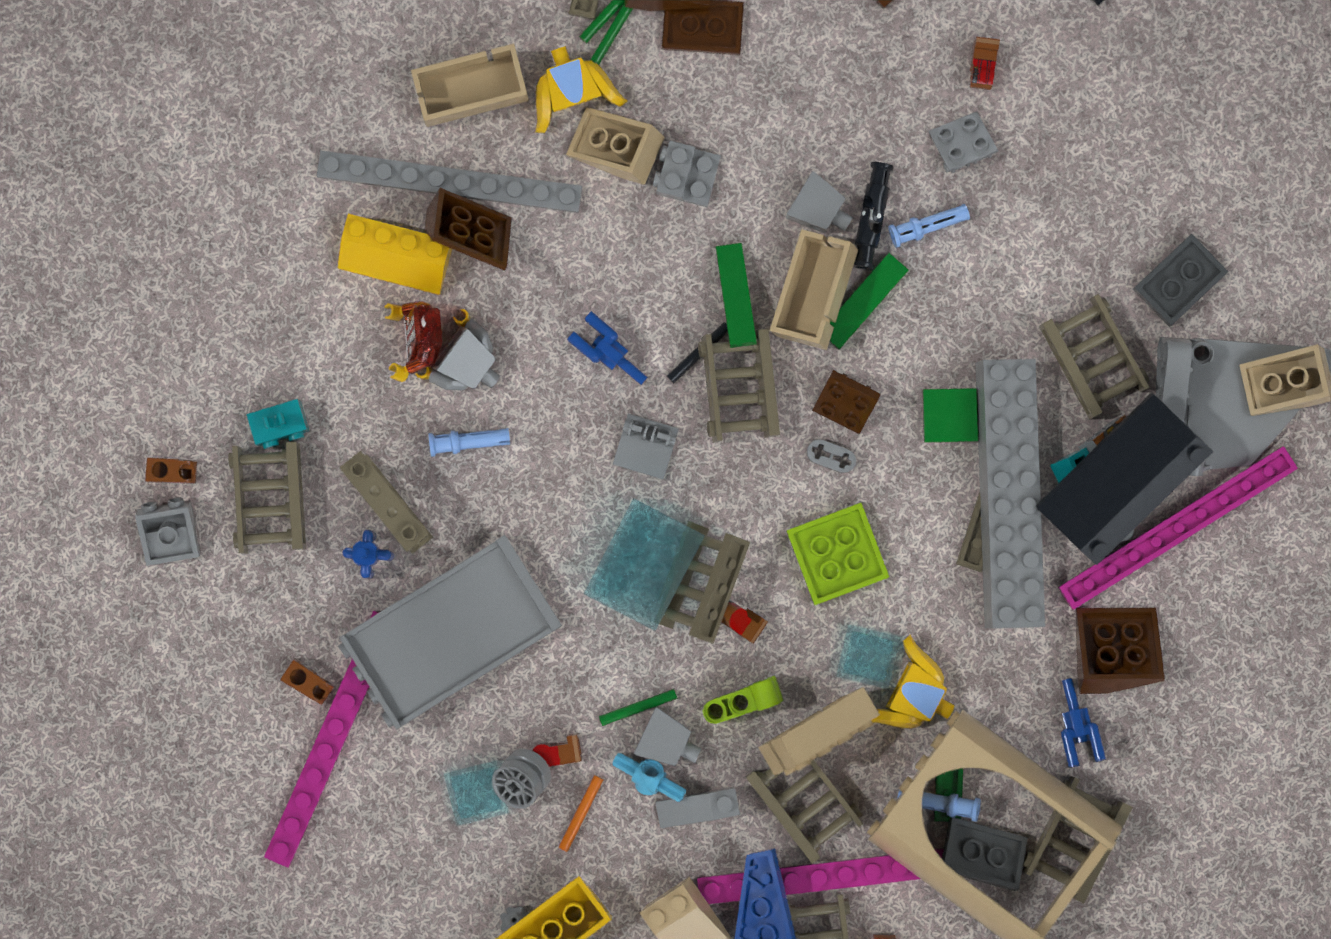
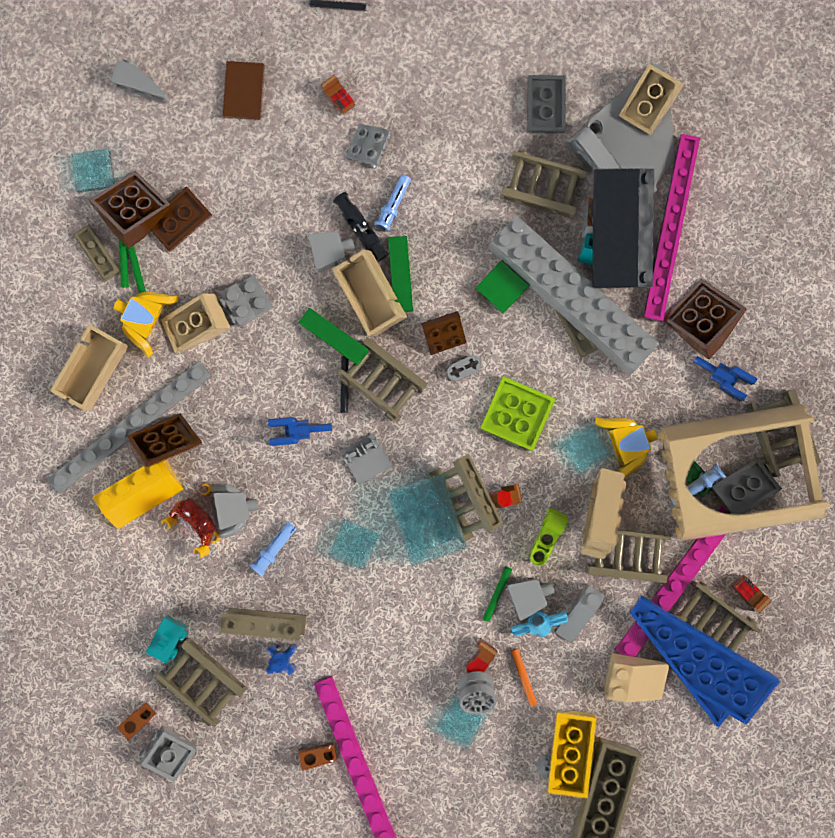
camera: 40 degrees left, 0 degrees up
light grey panel [338,535,562,730] -> none
none -> clear light blue plate [329,519,380,570]

